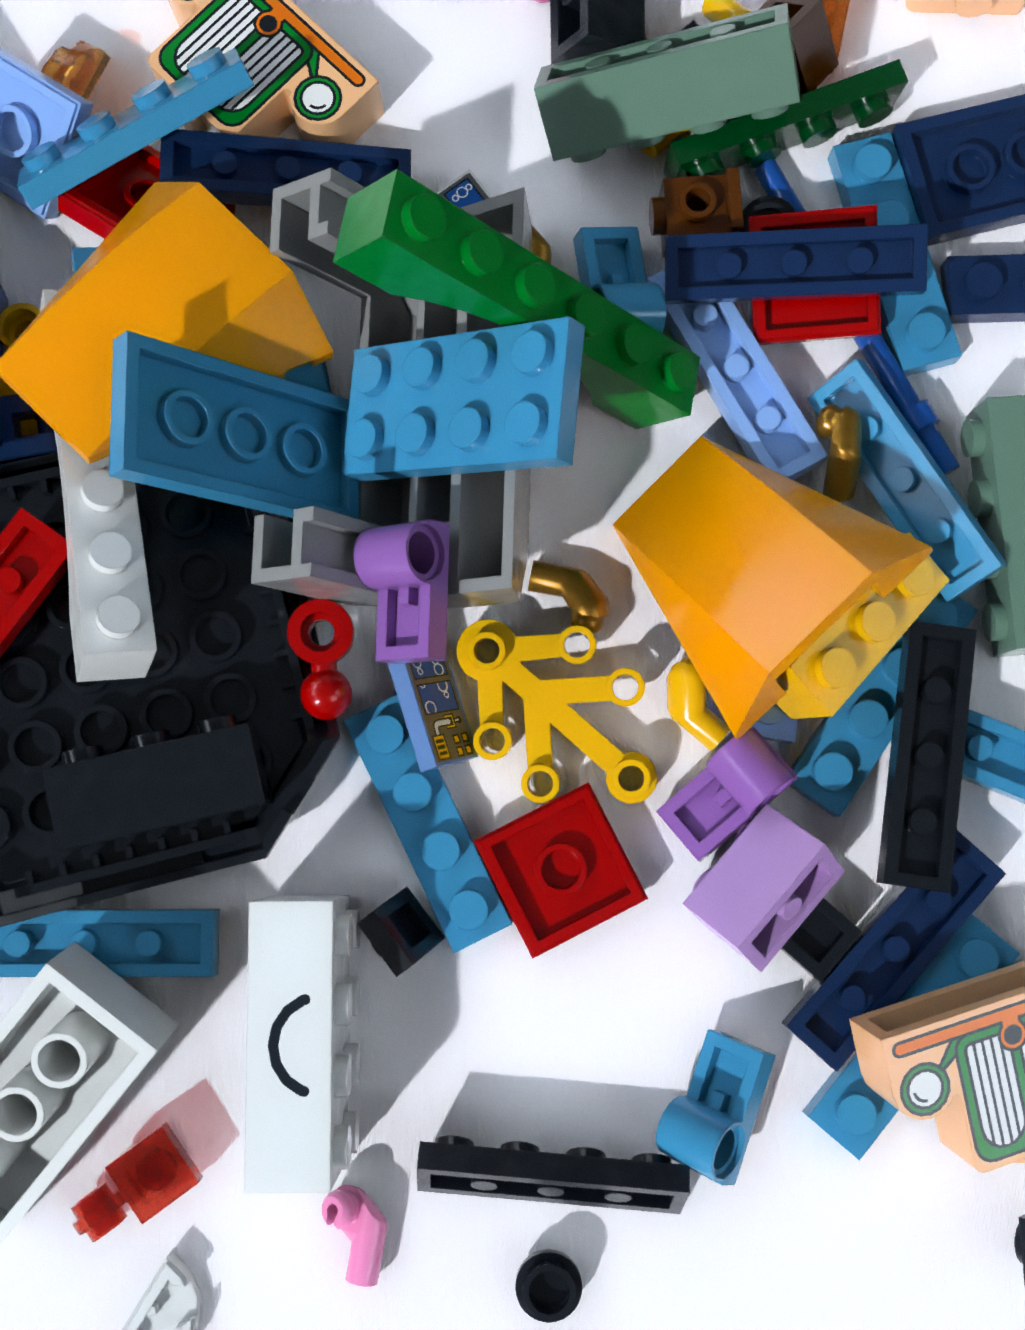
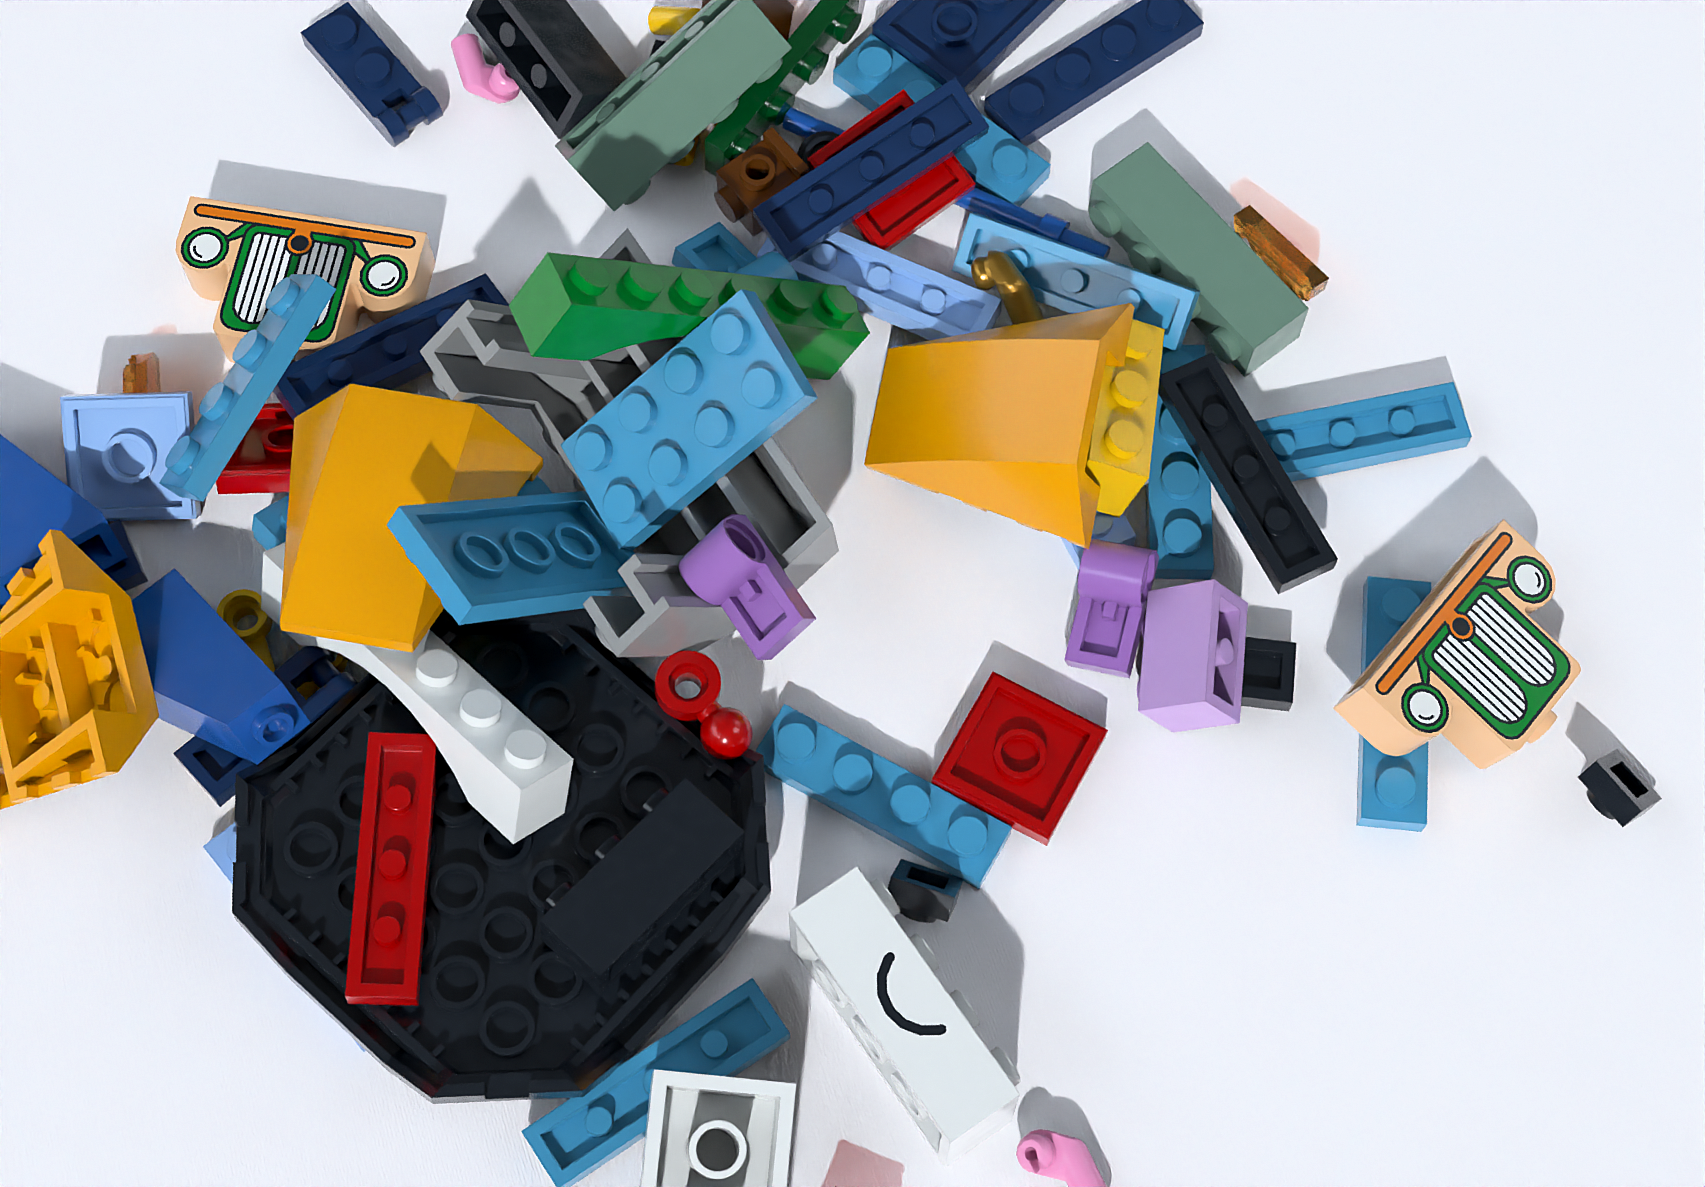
camera: 35 degrees left, 15 degrees down
tile [387,654,479,772] -> none
black plate [417,1135,690,1214] -> none
yellow plant [457,619,657,804] -> none
black plate [515,1249,582,1323] -> none
pearl gold arm [528,560,609,634] -> none
dark azure plate [656,1029,776,1185] -> none
yellow arm [666,656,730,751] -> none
dark blue plate [781,830,1006,1072] -> none

